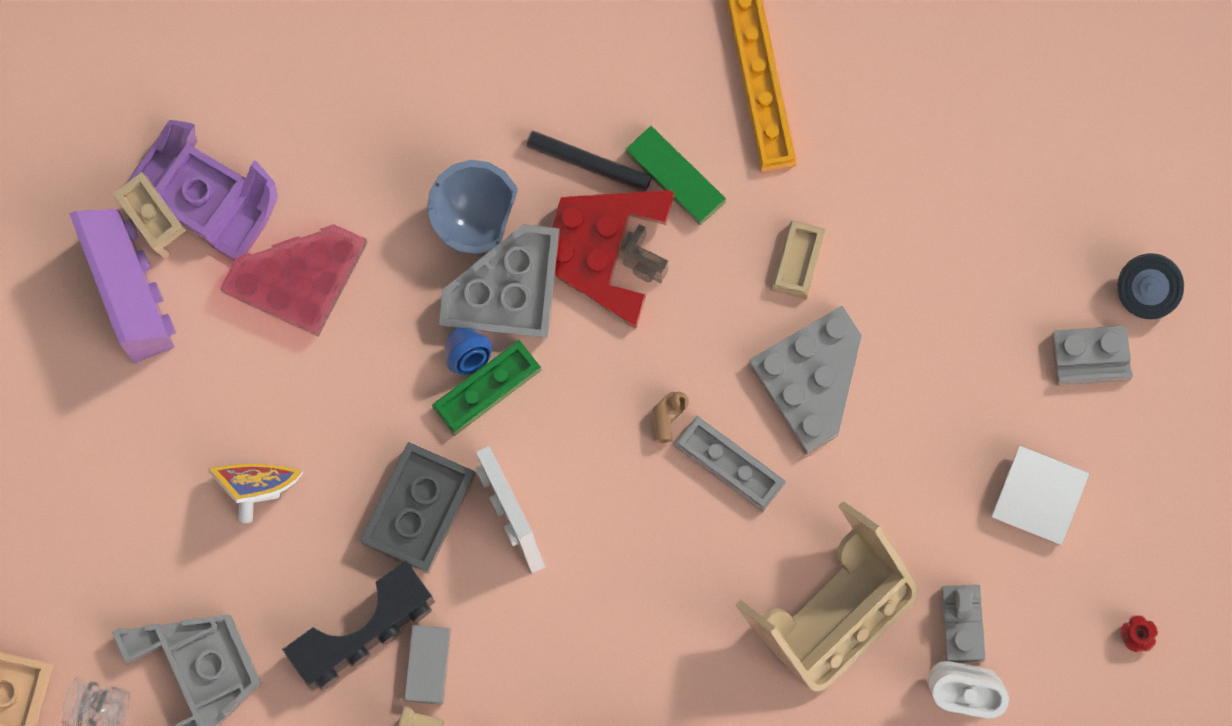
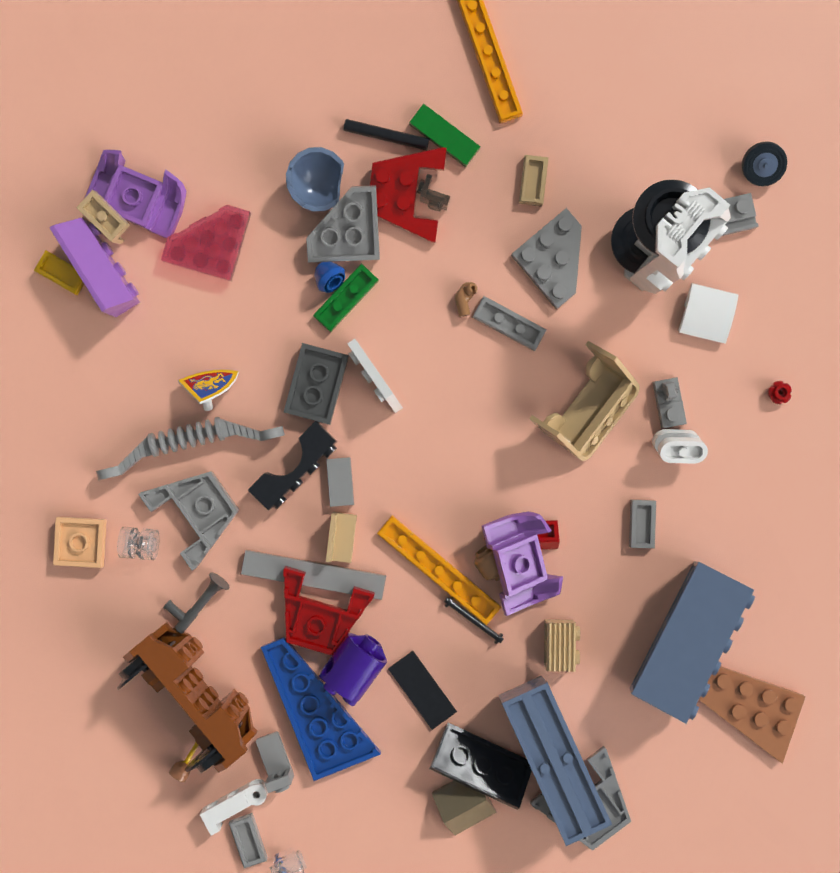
camera: 15 degrees left, 15 degrees up
none -> yellow tile [34,250,84,296]
none -> light grey piece [96,417,285,480]
none -> piece [611,180,731,294]

